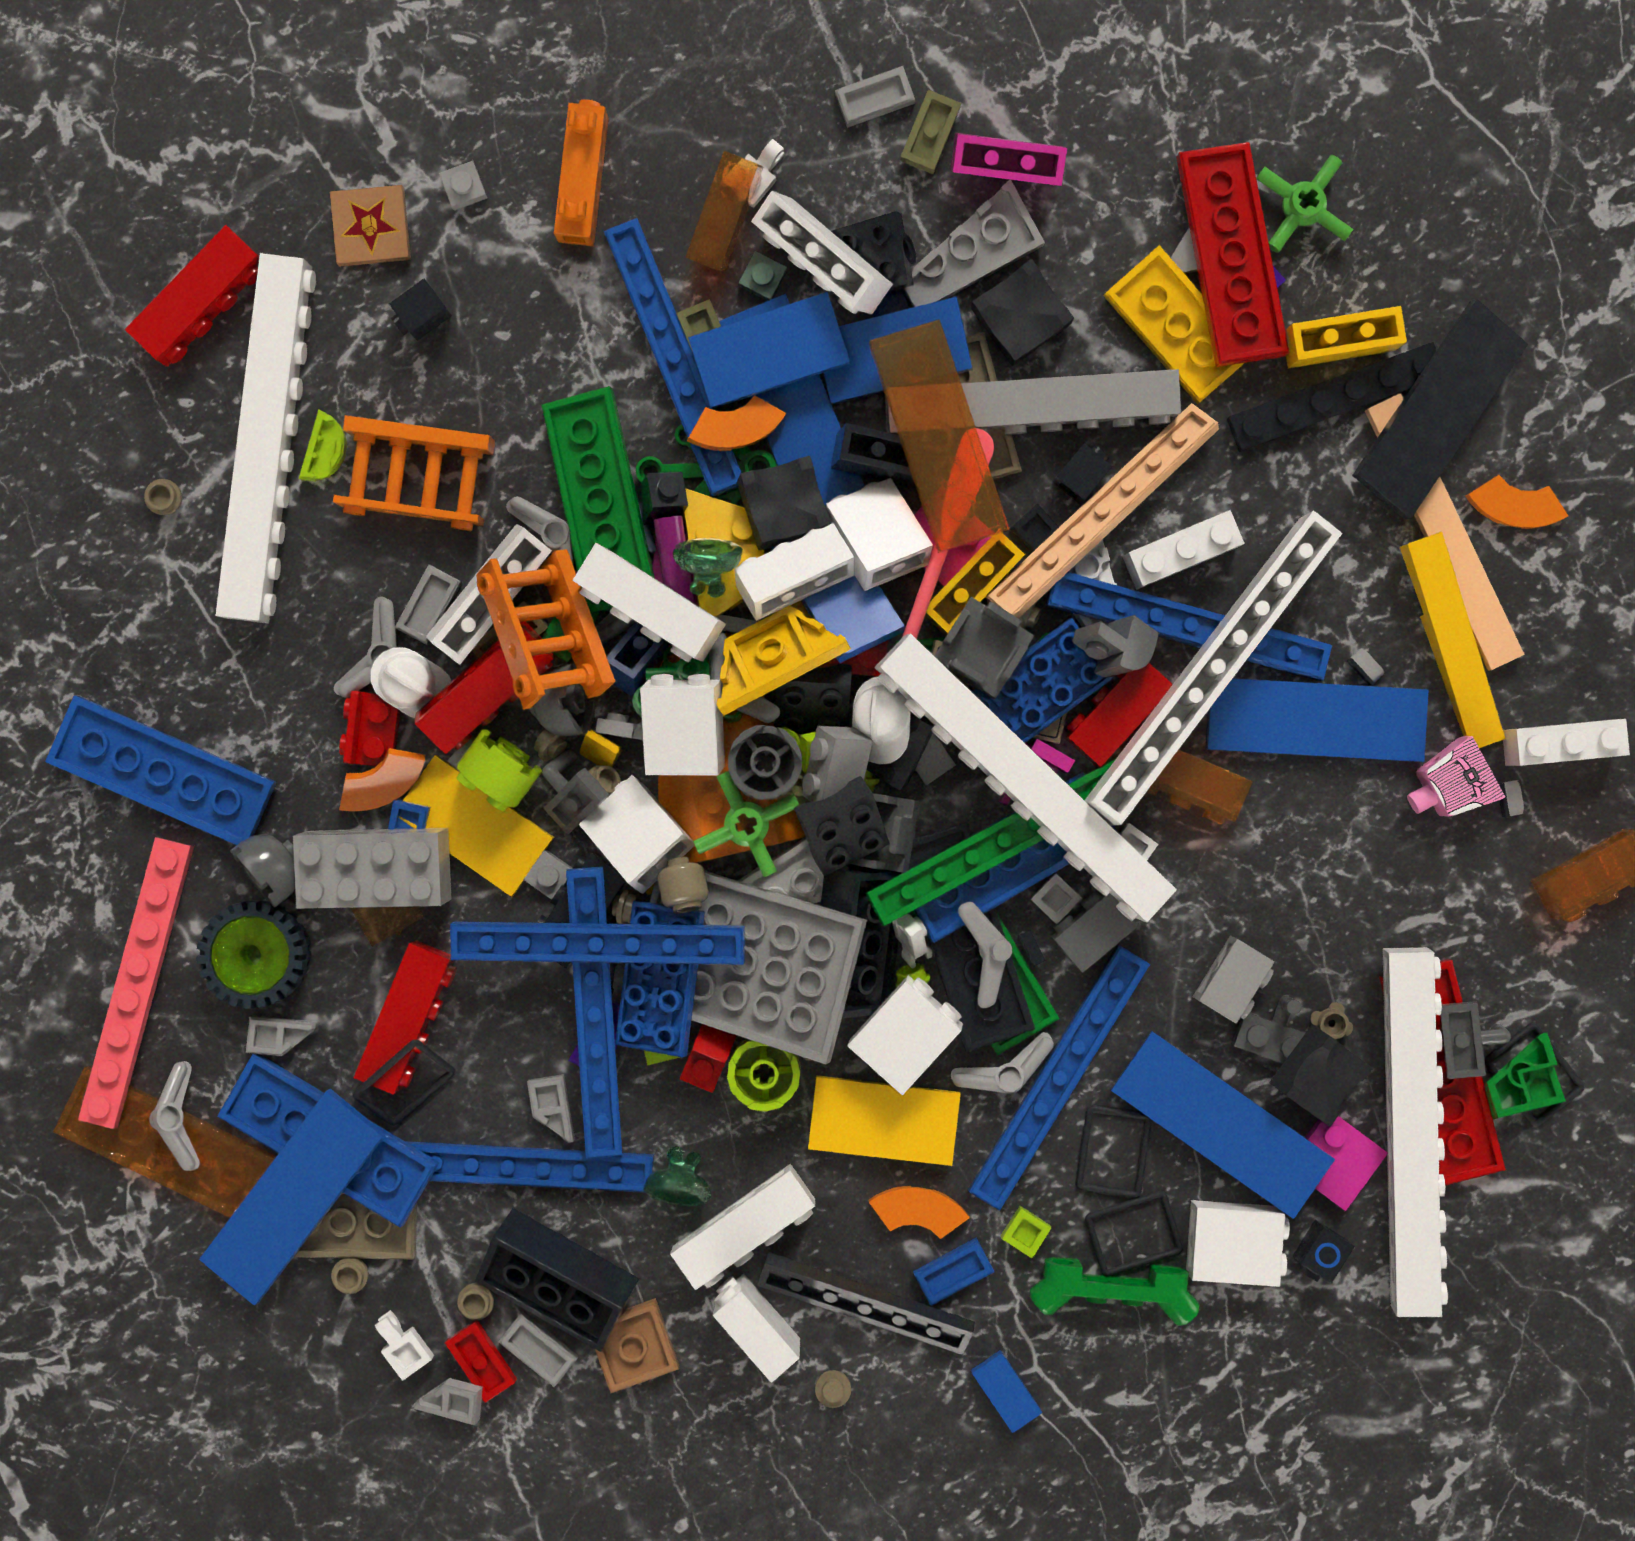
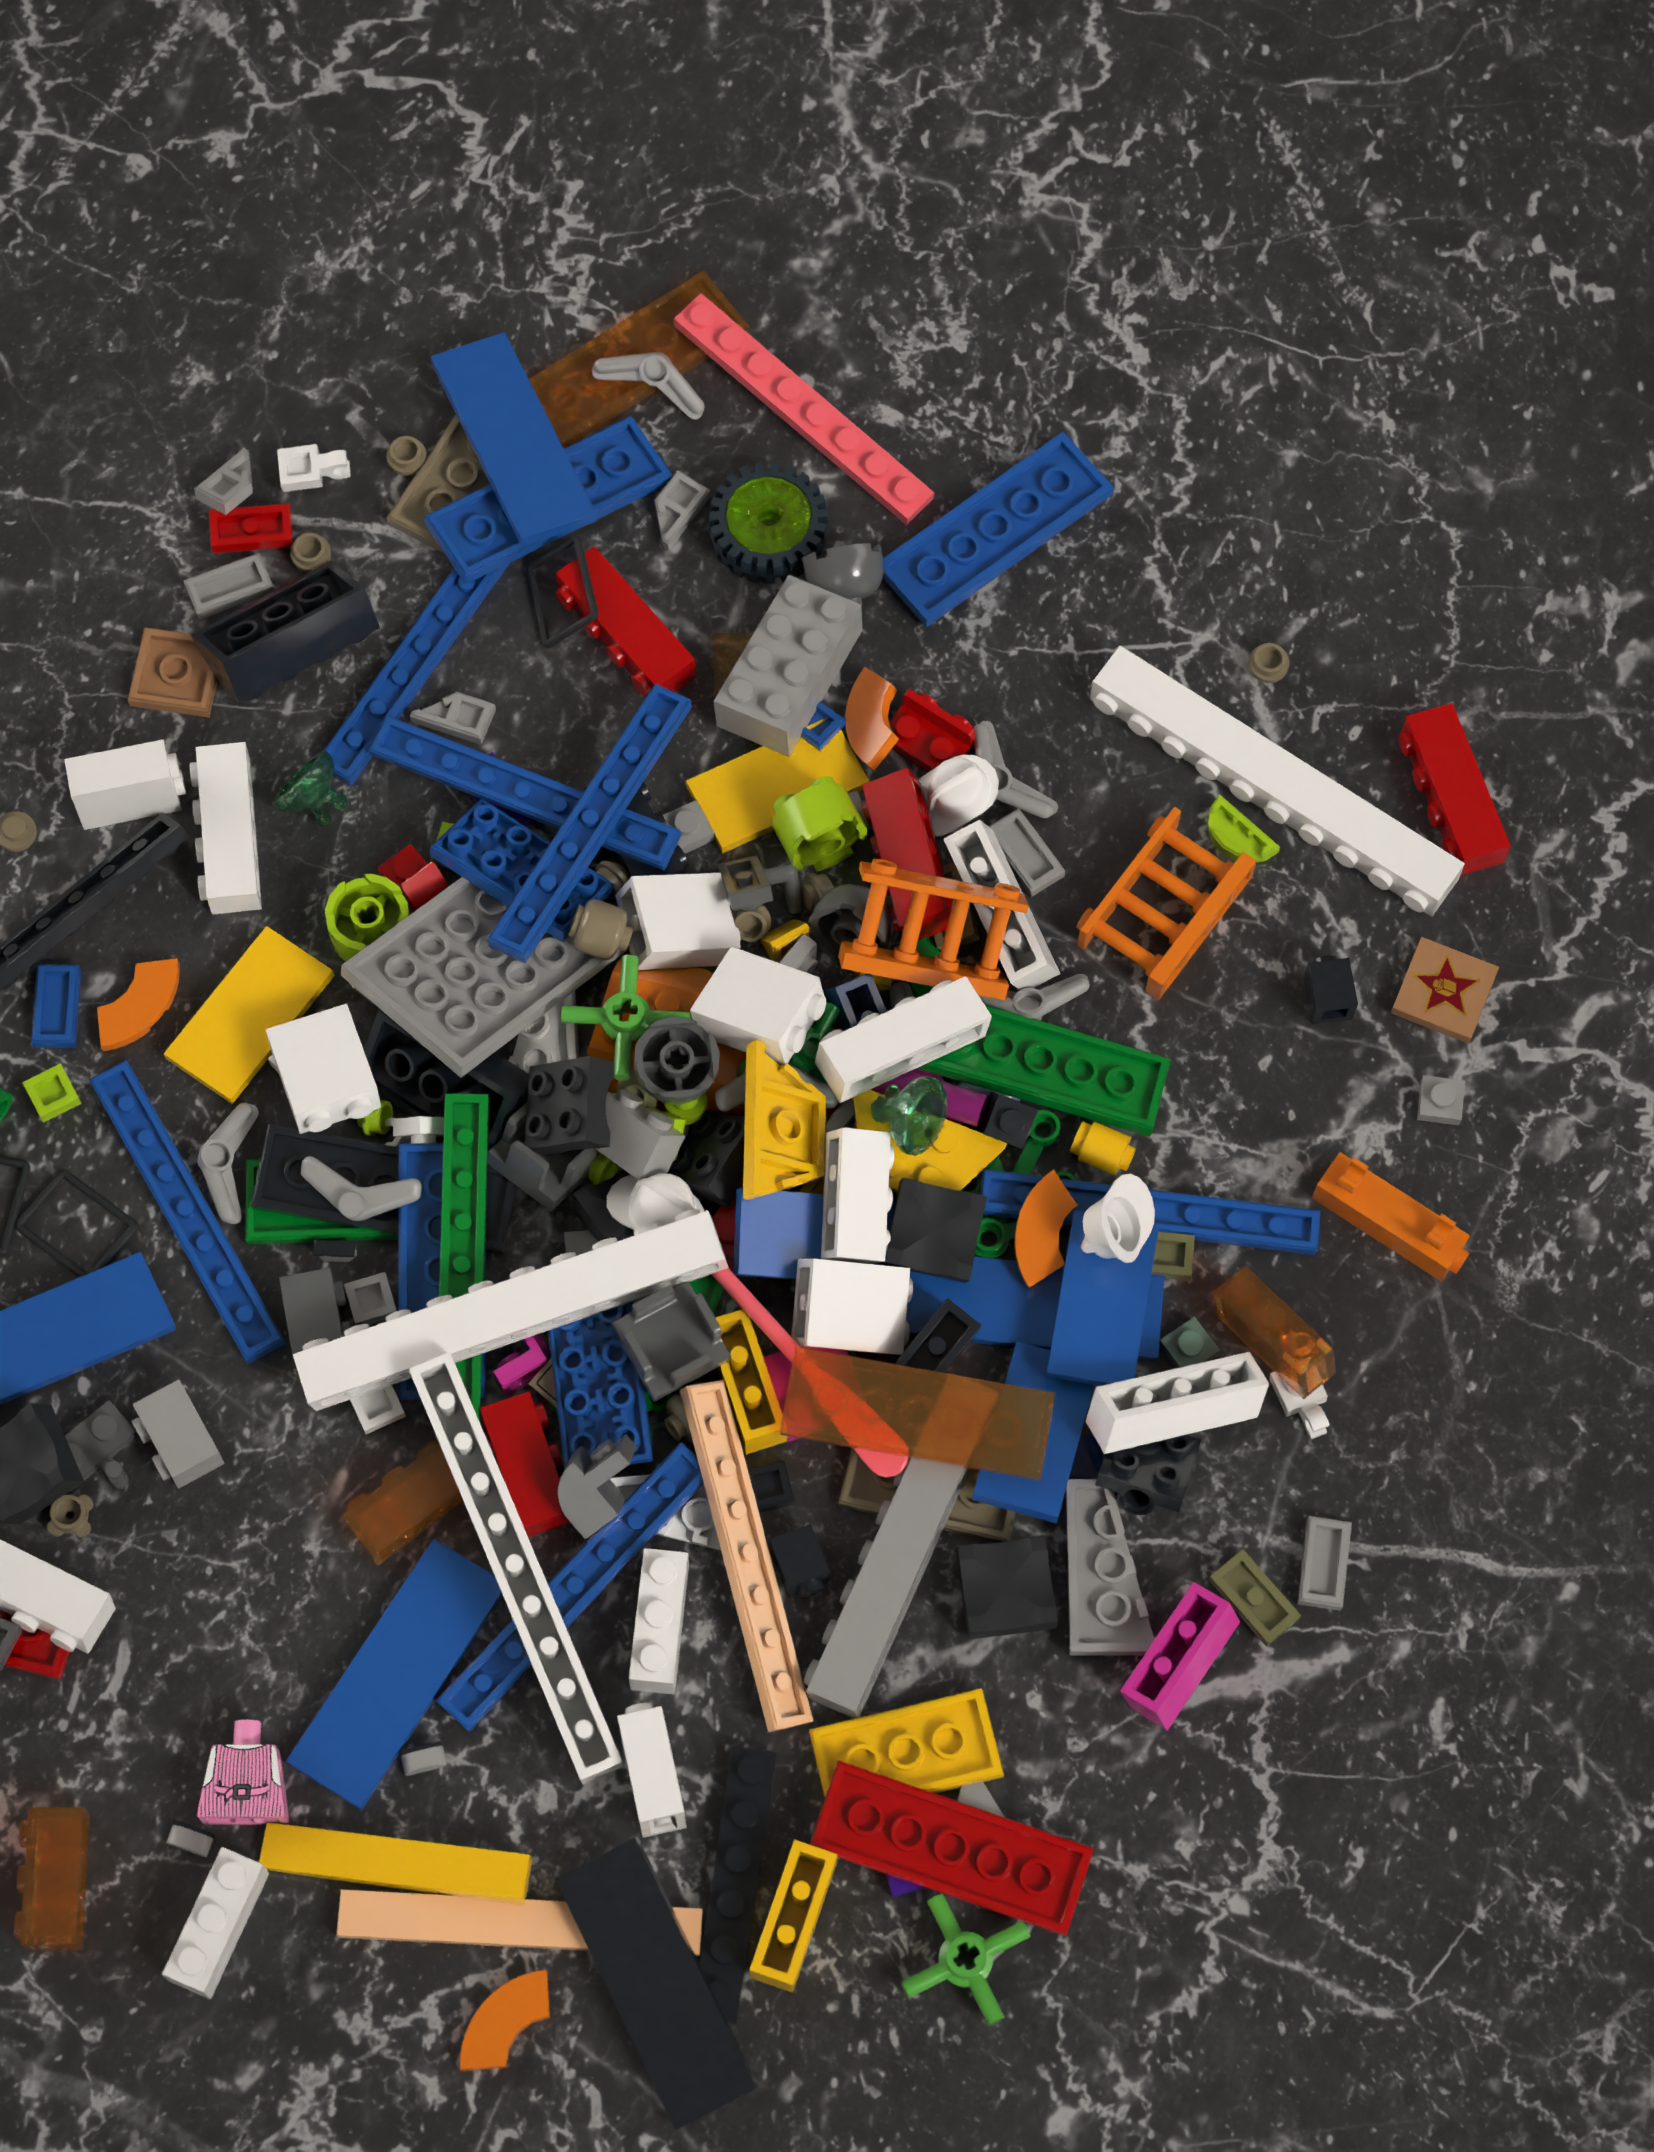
camera: 120 degrees right, 20 degrees down
none -> white brick [617,1703,686,1838]
none -> yellow brick [1070,1121,1136,1176]
none -> white piece [1081,1174,1155,1263]

